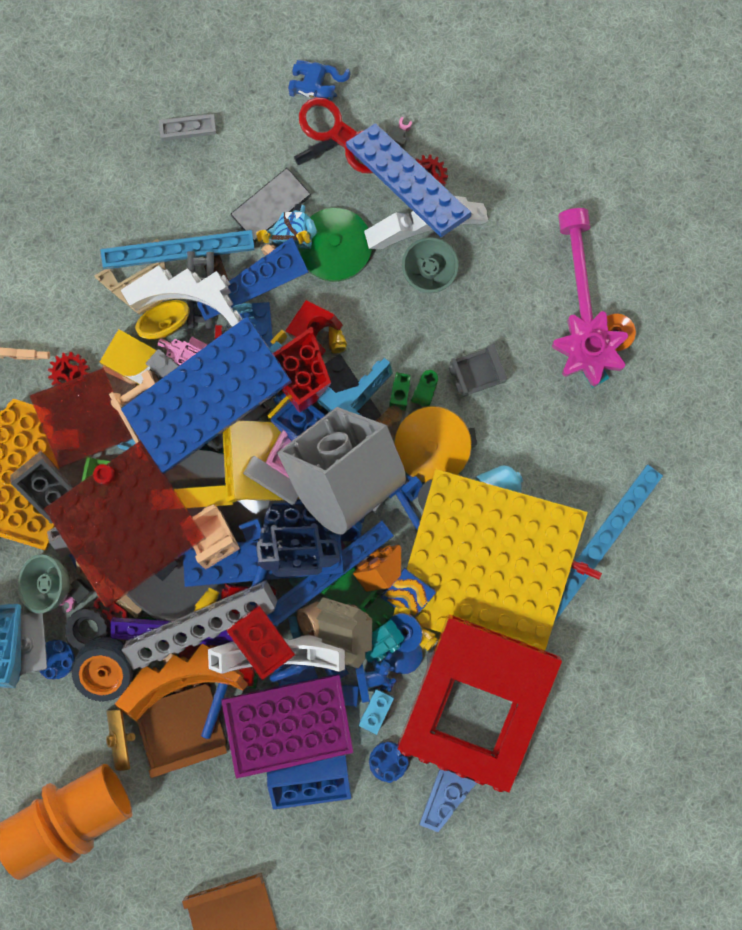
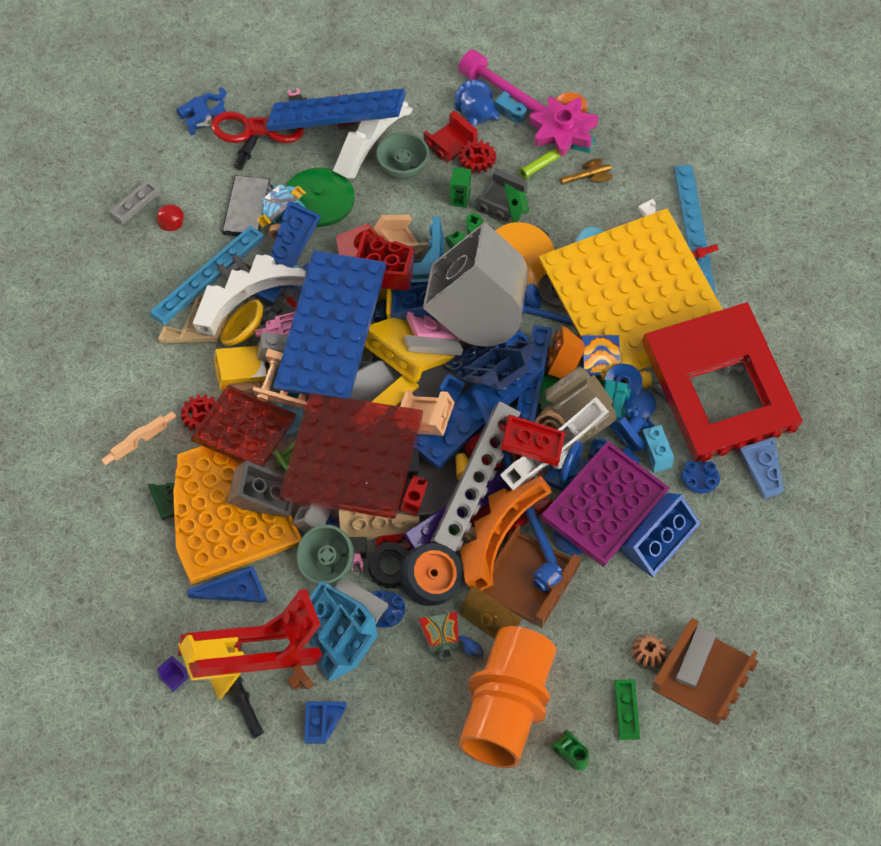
camera: 40 degrees left, 25 degrees down
red tile [93,464,115,485] -> none
none -> red hair [157,204,184,231]
none -> light nougat panel [374,215,429,258]
none -> red leg [400,475,429,517]
none -> torso [419,612,459,662]
none -> red panel [424,111,478,163]
none -> green brick [450,167,471,208]
none -> blue hair [454,79,499,127]
none -> red gear [458,139,496,174]
none -> blue animal [459,635,483,658]
none -> dark azure leg [495,91,526,123]
none -> green piece [504,183,529,223]
none -> lime pin [518,147,561,180]
none -> blue head [532,563,562,593]
none -> green piece [550,730,589,771]
none -> pearl gold piece [560,158,613,185]
none -> green tile [614,679,640,740]
none -> nougat gear [632,633,667,669]
none -> white tile [638,199,656,217]
none -> light grey tile [676,627,717,689]

